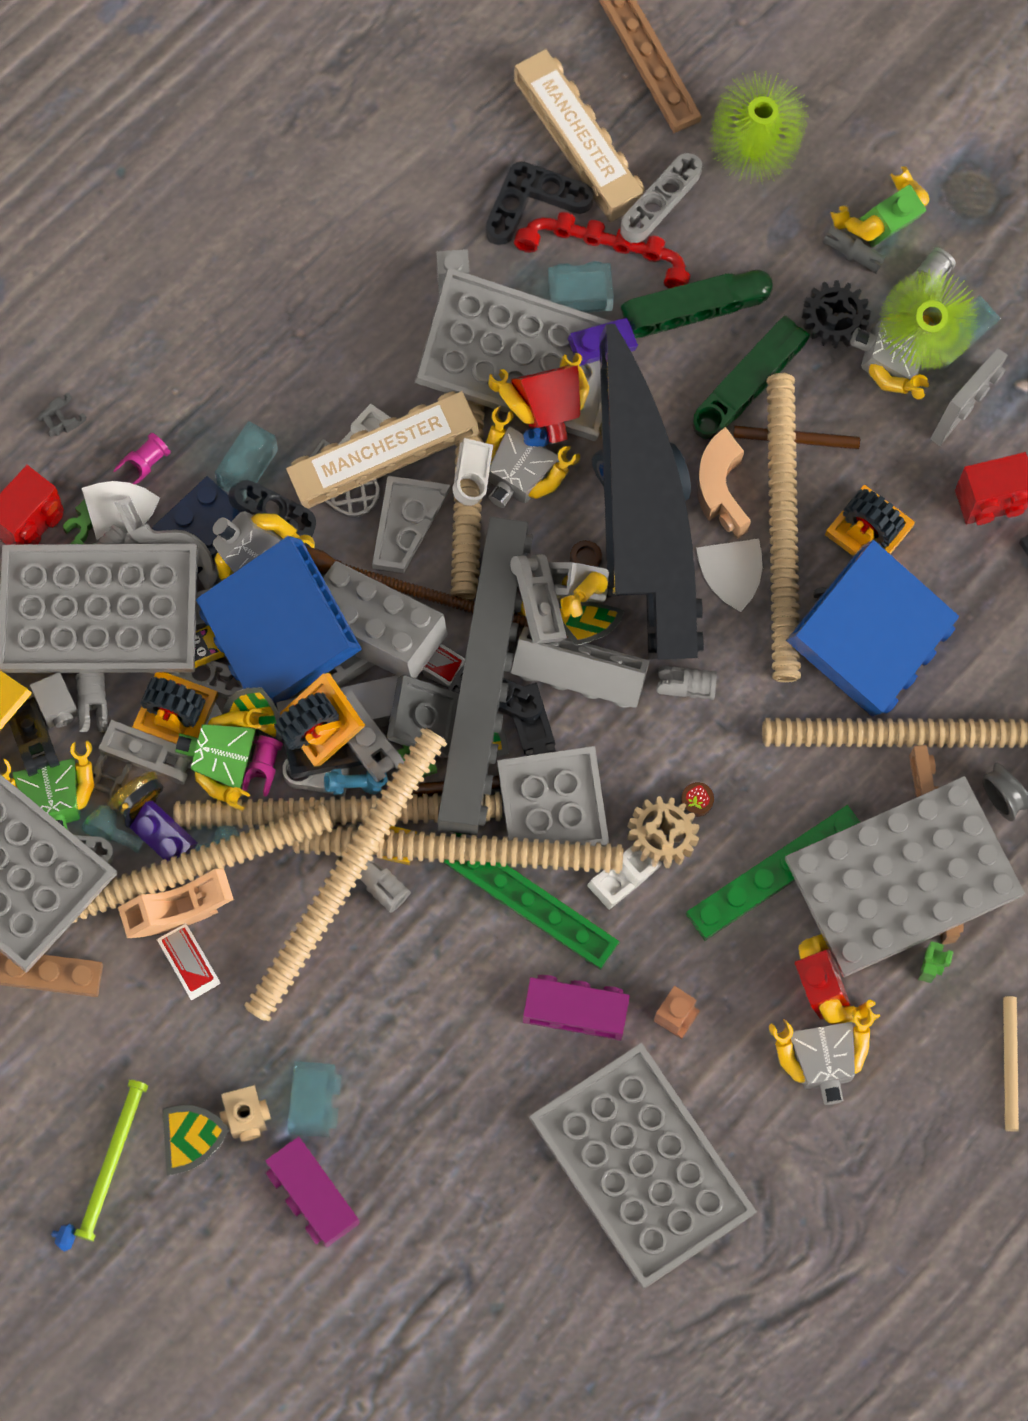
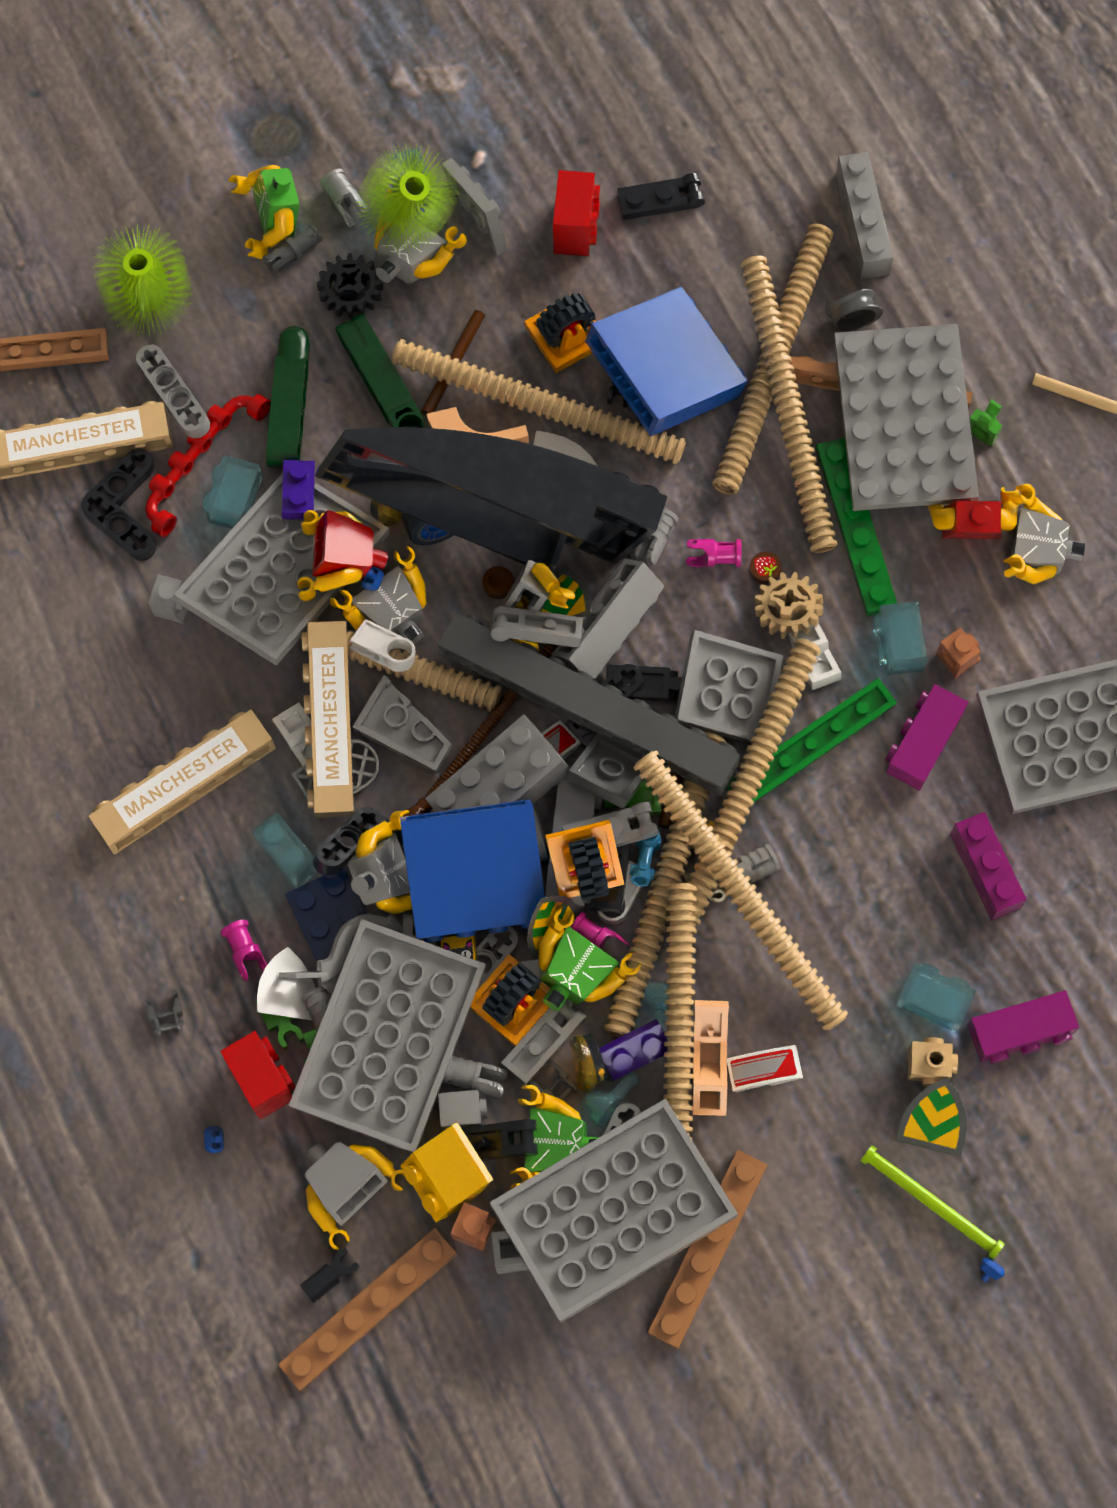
camera: 65 degrees left, 0 degrees up
none -> tan brick [88,709,276,855]
none -> dark pink piece [686,539,742,567]
none -> tan piece [740,256,838,553]
none -> clear light blue brick [873,602,928,675]
none -> magenta brick [950,812,1027,921]

